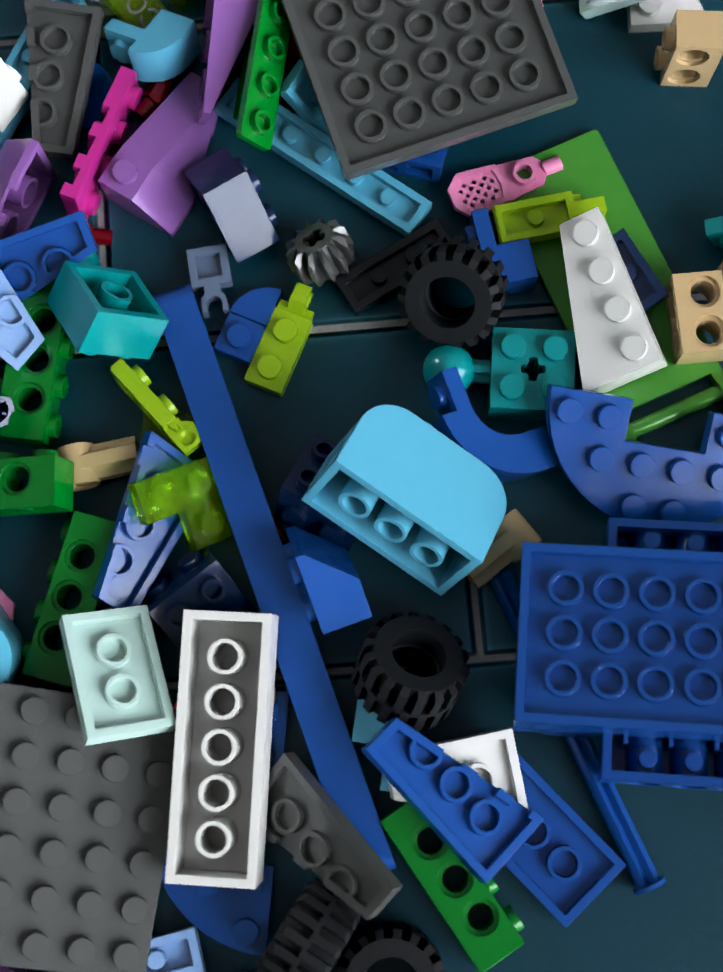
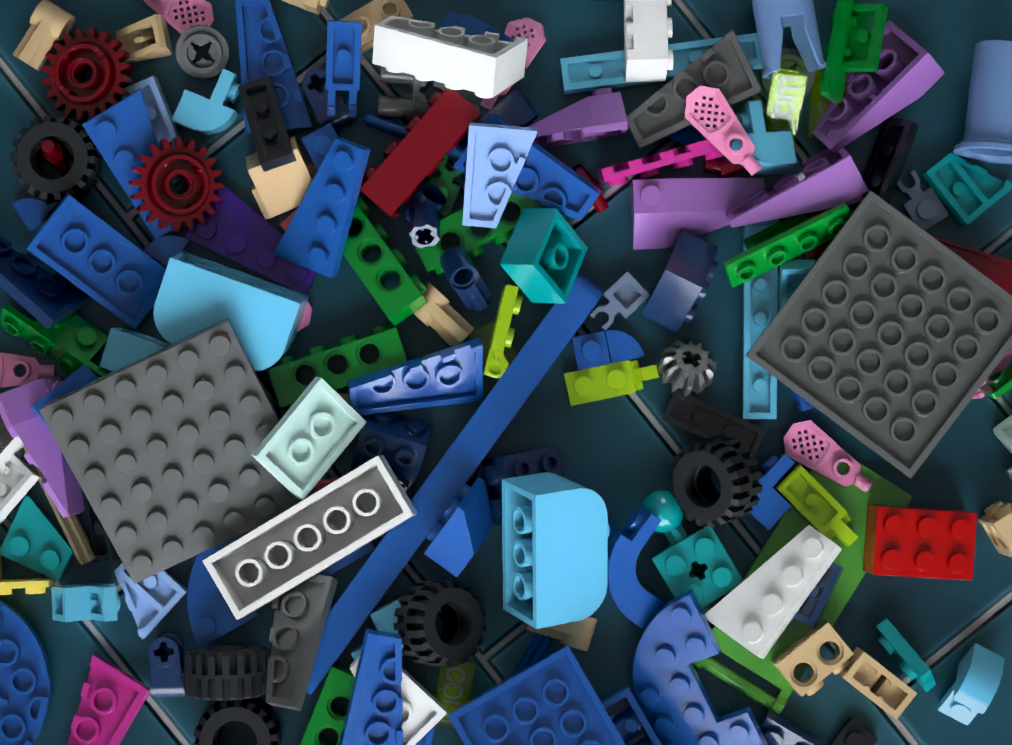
camera: 50 degrees right, 10 degrees up
clear neon green plate [127,457,233,550] -> none
none -> clear neon green tile [435,660,476,727]
none -> dark blue piece [440,246,493,312]
none -> bright pink piece [685,86,762,176]
none -> red brick [863,504,977,581]

